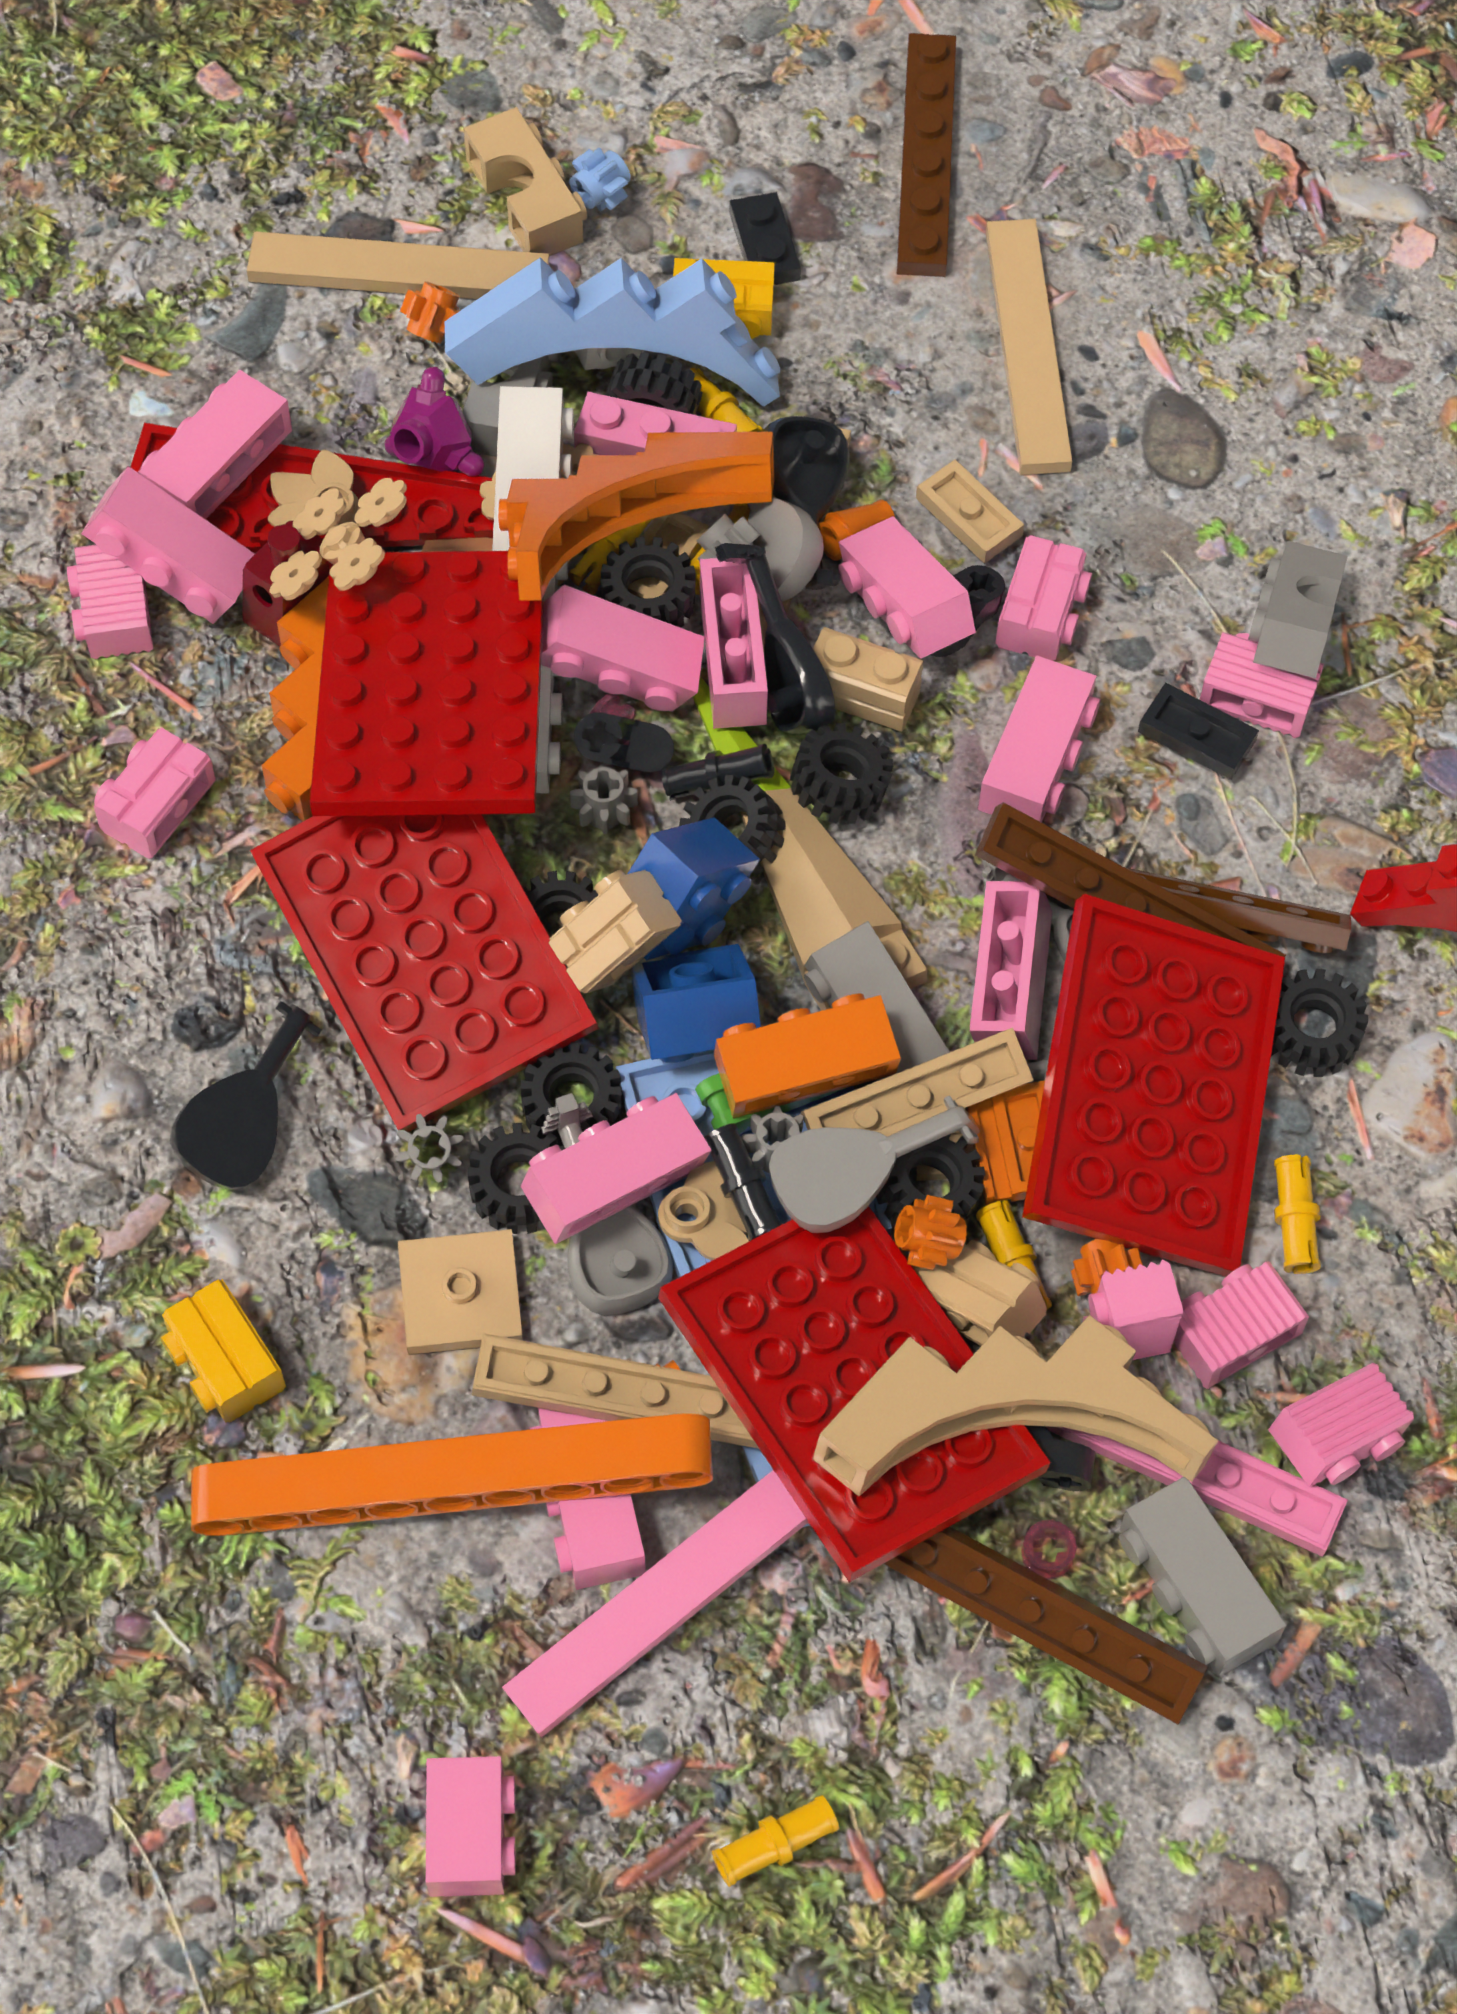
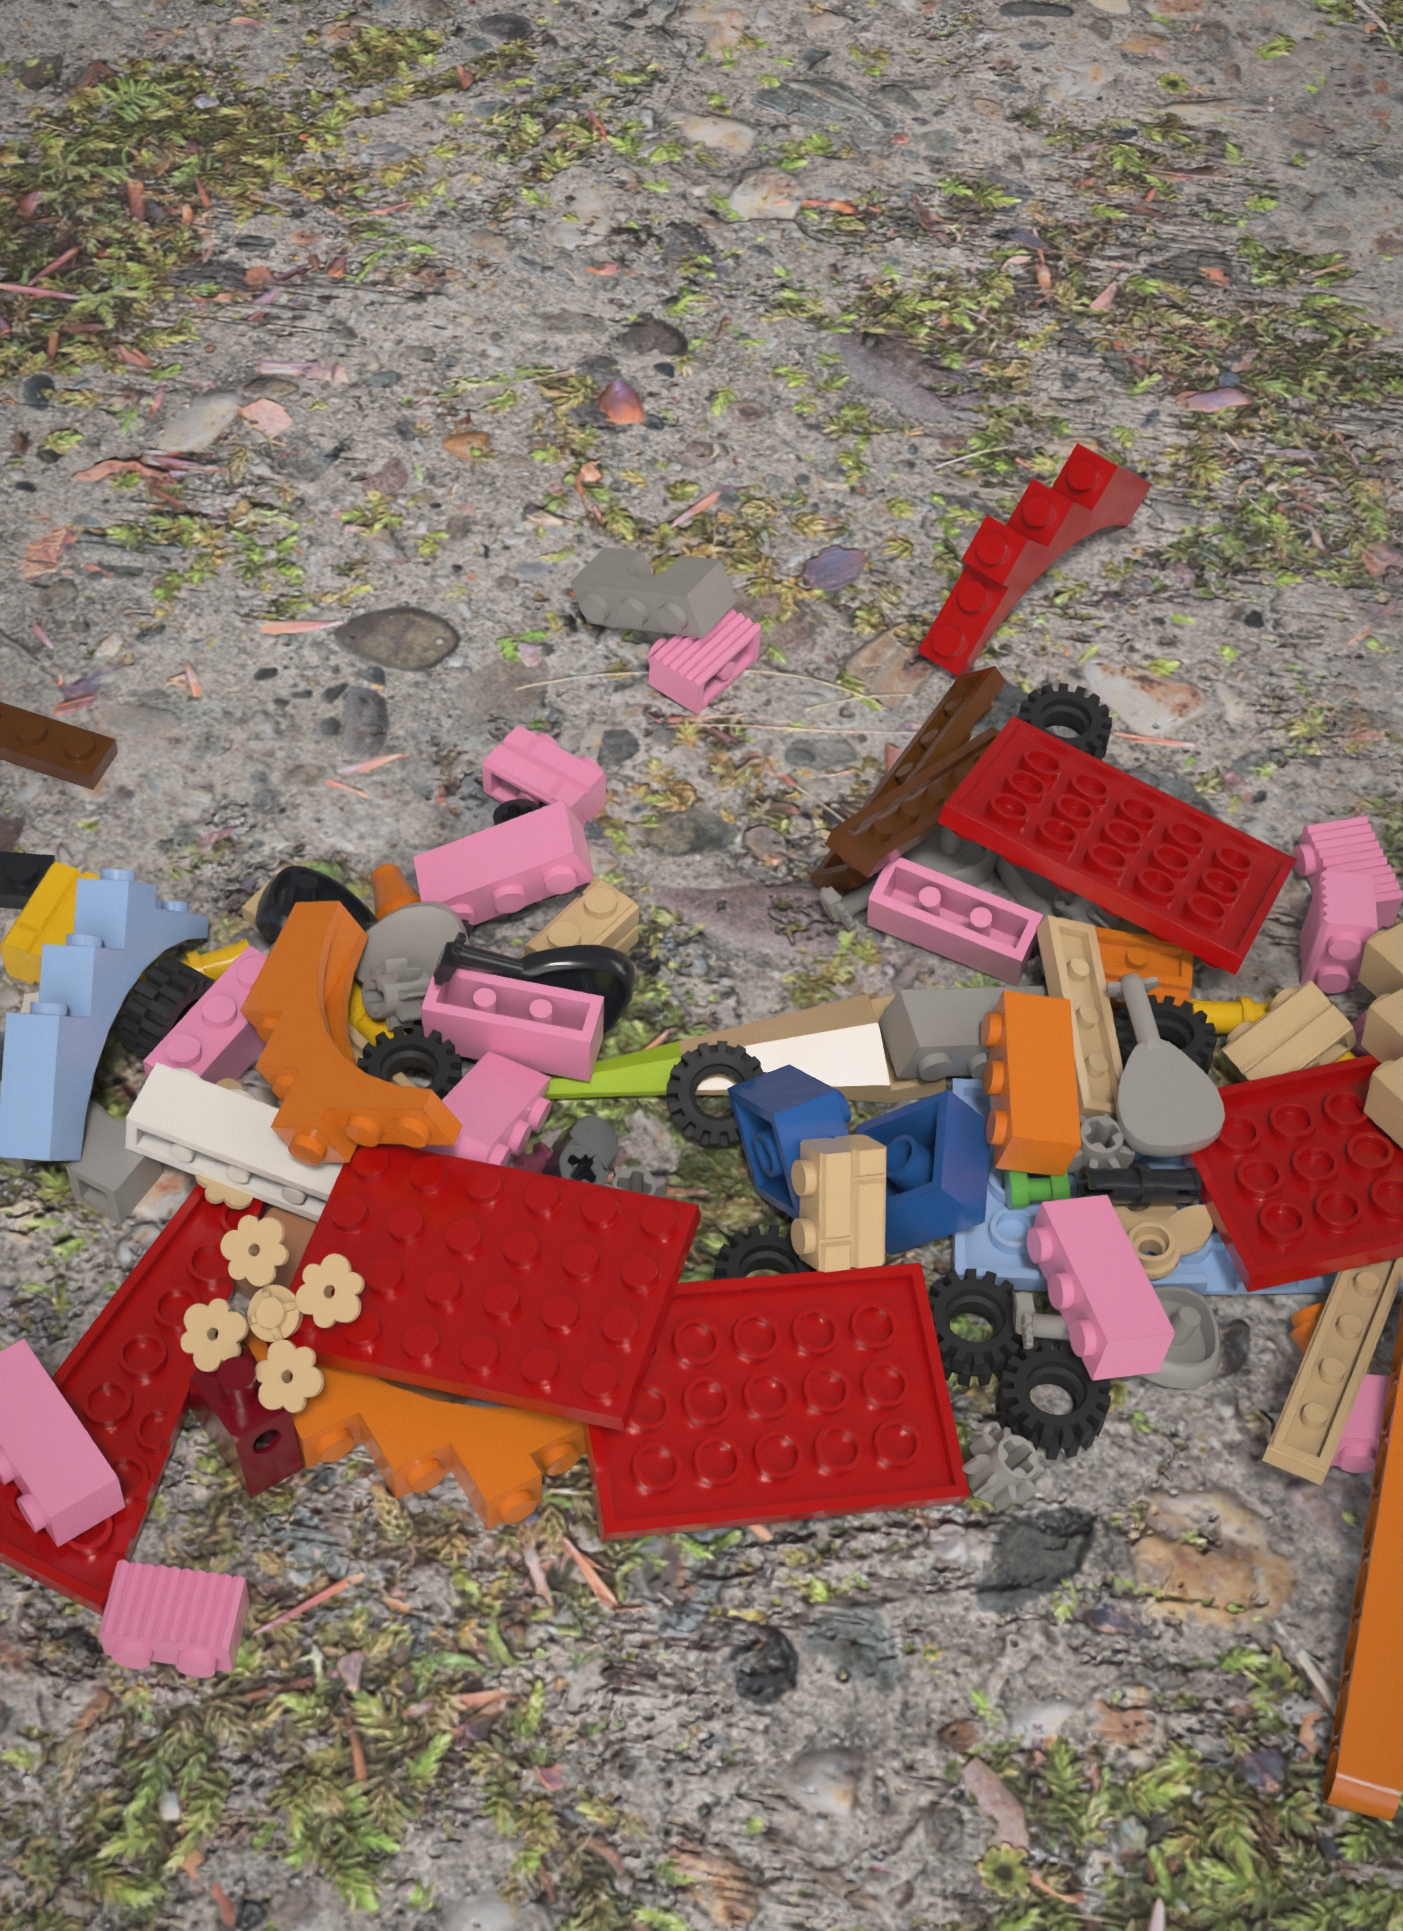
camera: 75 degrees left, 10 degrees down
bright pink brick [81,466,255,624] -> none
bright pink brick [94,727,216,859] -> none
yellow brick [160,1279,286,1423] -> none
black piece [170,1001,322,1190] -> none
tan plate [267,449,360,527] -> none
magenta rock [384,367,485,477] -> none
tan plate [398,1229,523,1355] -> none
black pin [662,744,774,800] -> none
black tyre [789,723,894,824] -> none
orange gear [894,1194,967,1270] -> none
tan plate [916,459,1024,564] -> none
bright pink brick [978,655,1101,823] -> none
tan tile [986,219,1072,475] -> none
orange gear [1071,1239,1143,1296] -> none
black plate [1138,682,1259,780] -> none
yellow pin [1274,1154,1321,1274] -> none

